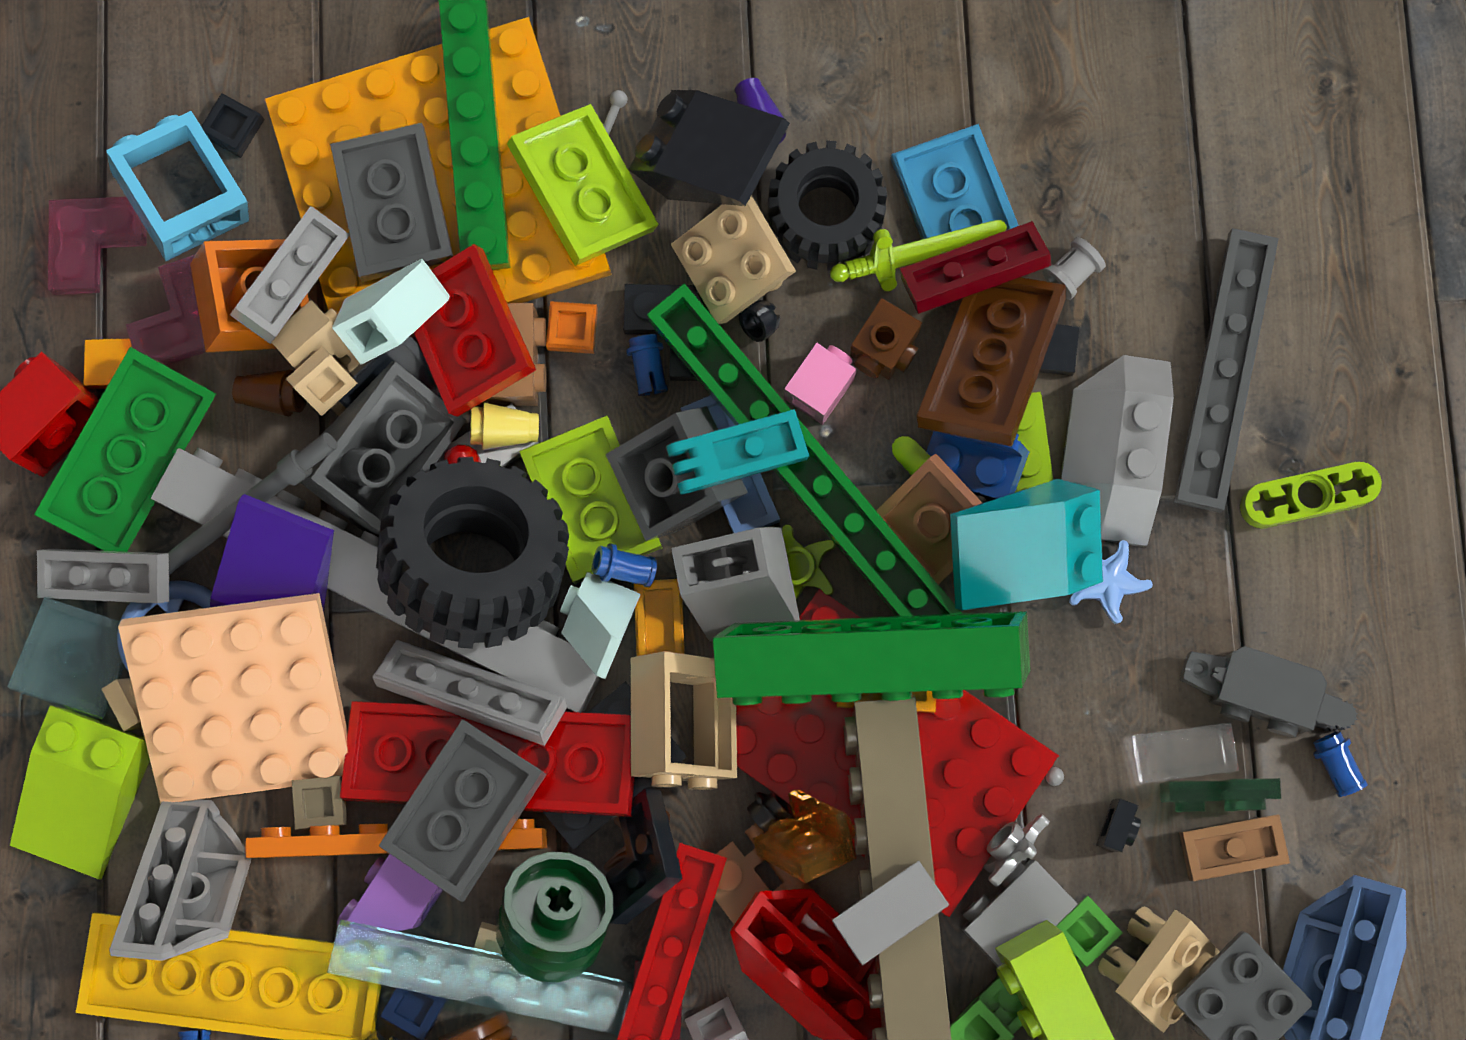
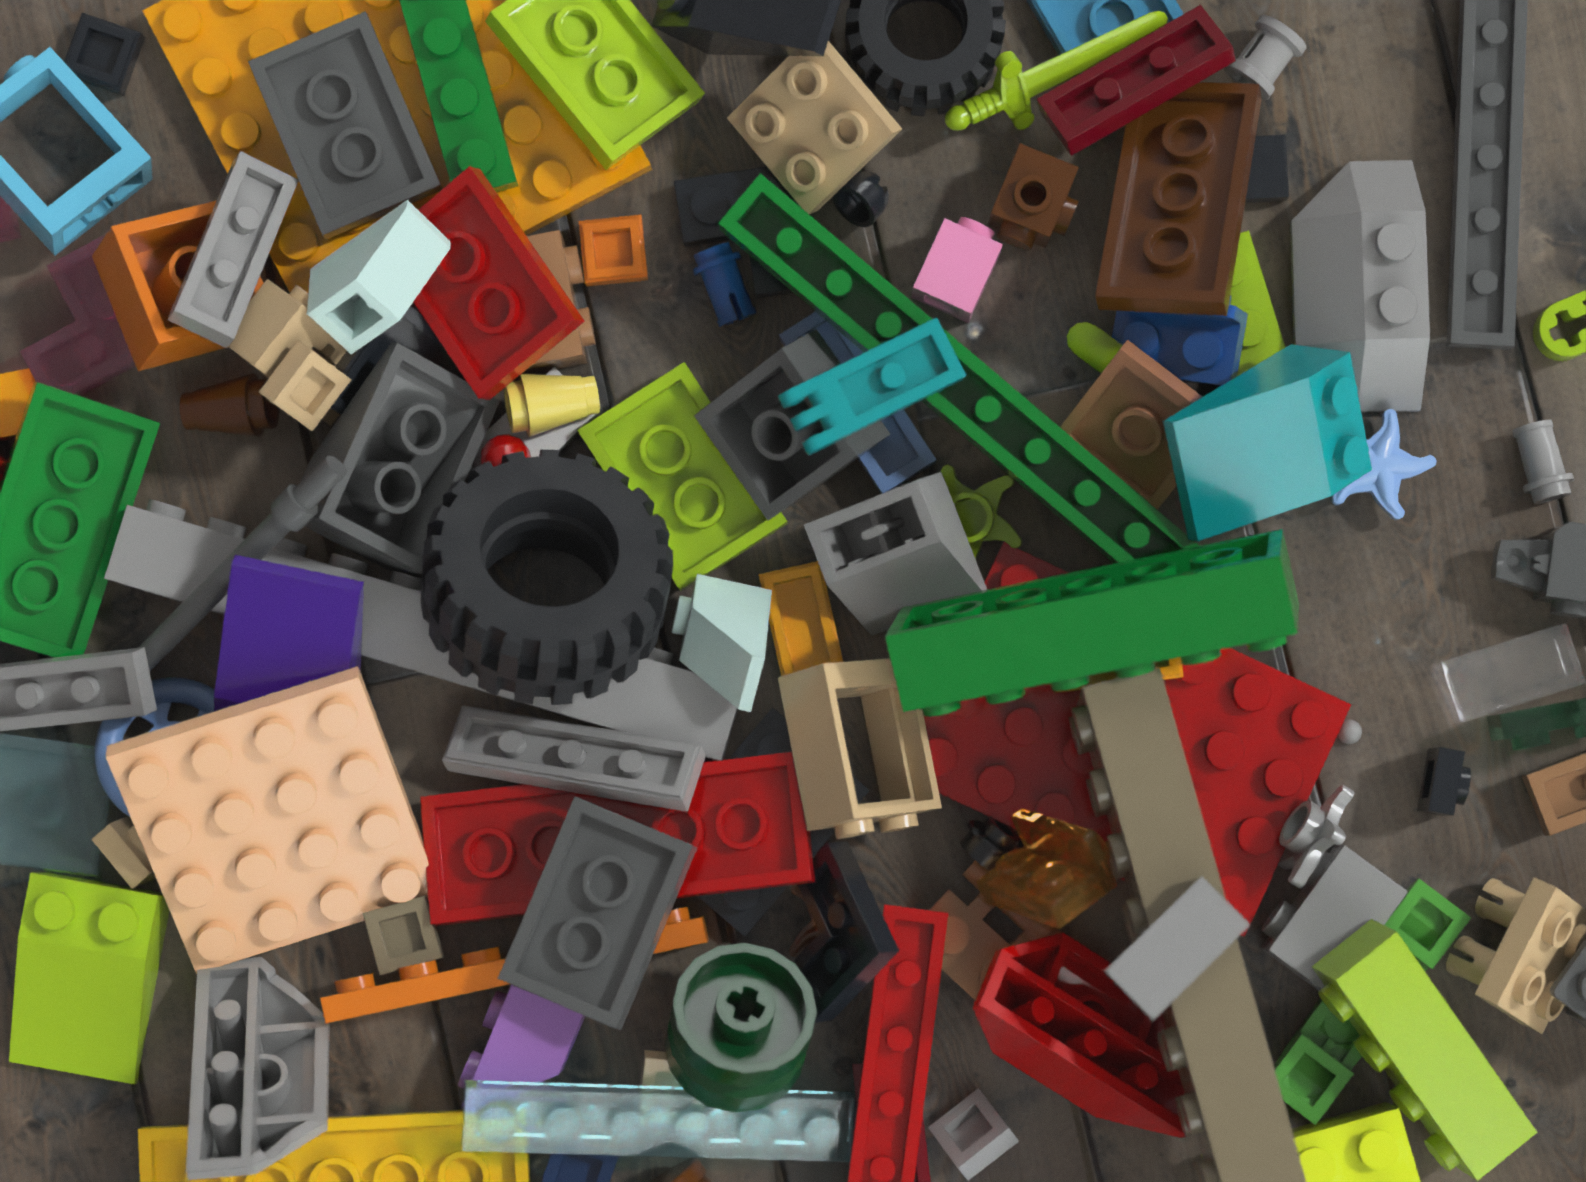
camera: 10 degrees left, 5 degrees up
blue pin [592,543,657,588] -> none
none -> light grey pin [1513,419,1574,504]

